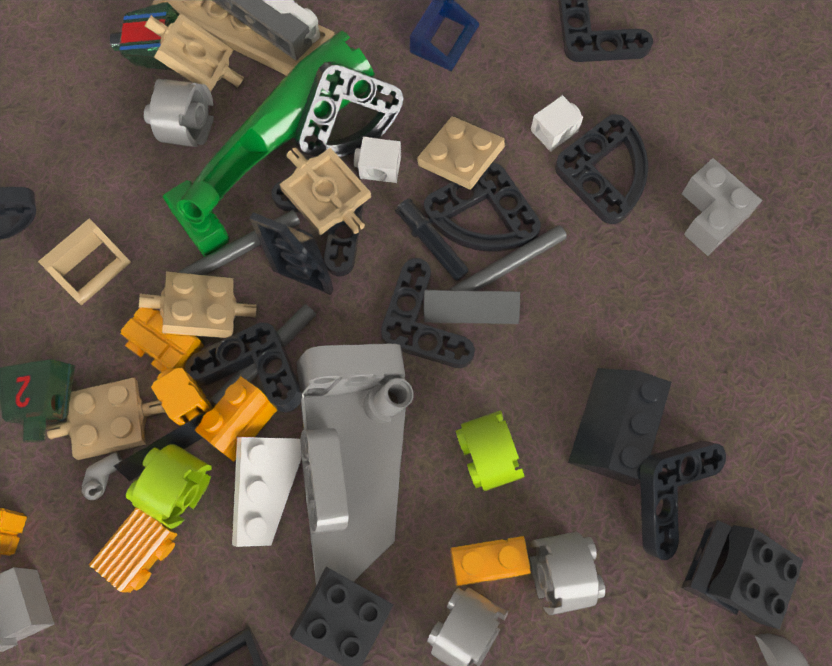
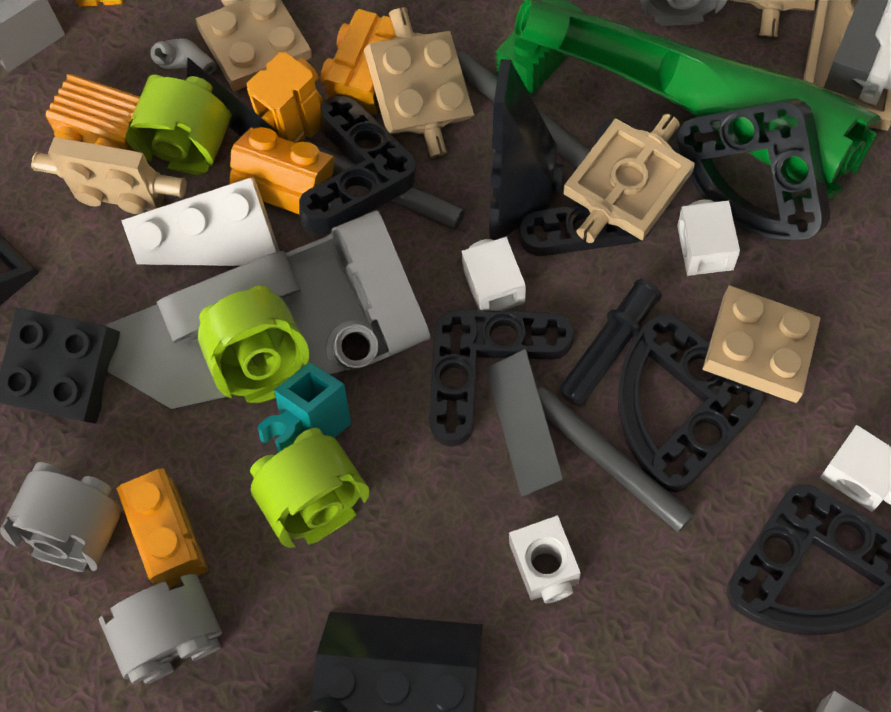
camera: 80 degrees right, 5 degrees down
none -> tan plate [31,137,187,214]
none -> lime brick [198,285,309,403]
none -> teal brick [257,362,351,453]
none -> white brick [461,237,526,311]
none -> white brick [509,515,580,603]

